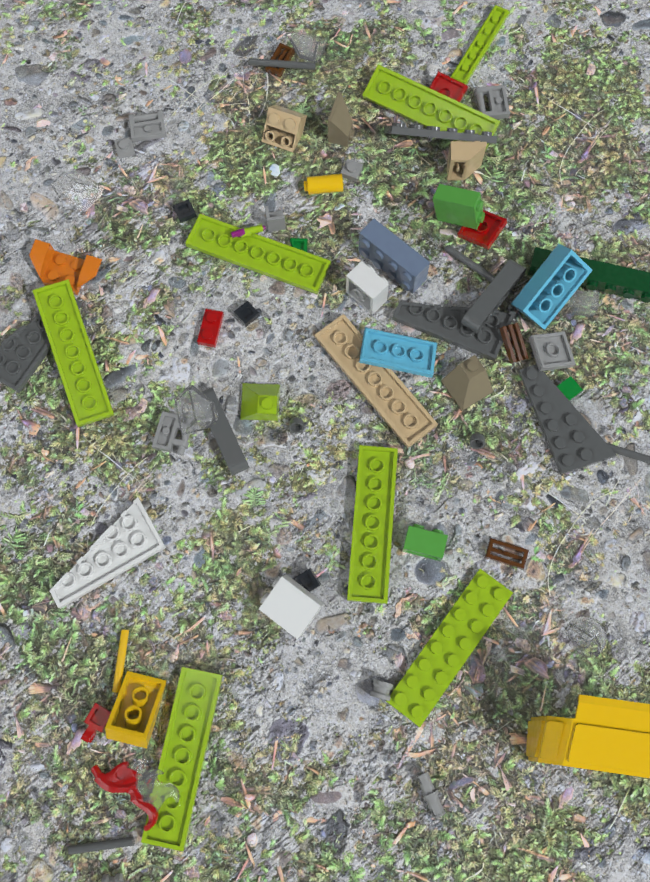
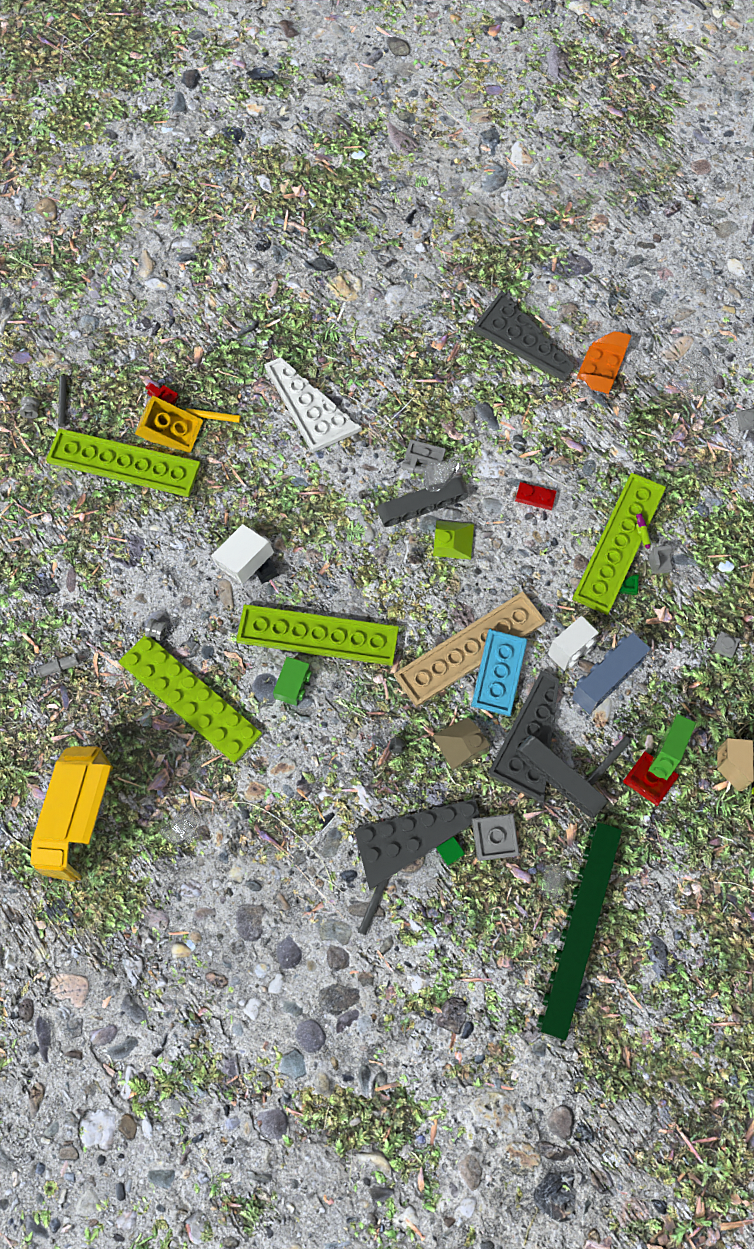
camera: 90 degrees right, 5 degrees down
lime plate [32,279,114,427] -> none
piece [90,759,180,831] -> none
black plate [173,199,197,223] -> none
black plate [234,301,260,327] -> none
dark grey hinge [289,417,304,433] -> none
yellow brick [304,173,343,195] -> none
reddish brown tile [484,538,529,570] -> none
reddish brown tile [499,323,529,364] -> none
medium azure slope [511,244,592,330] -> none

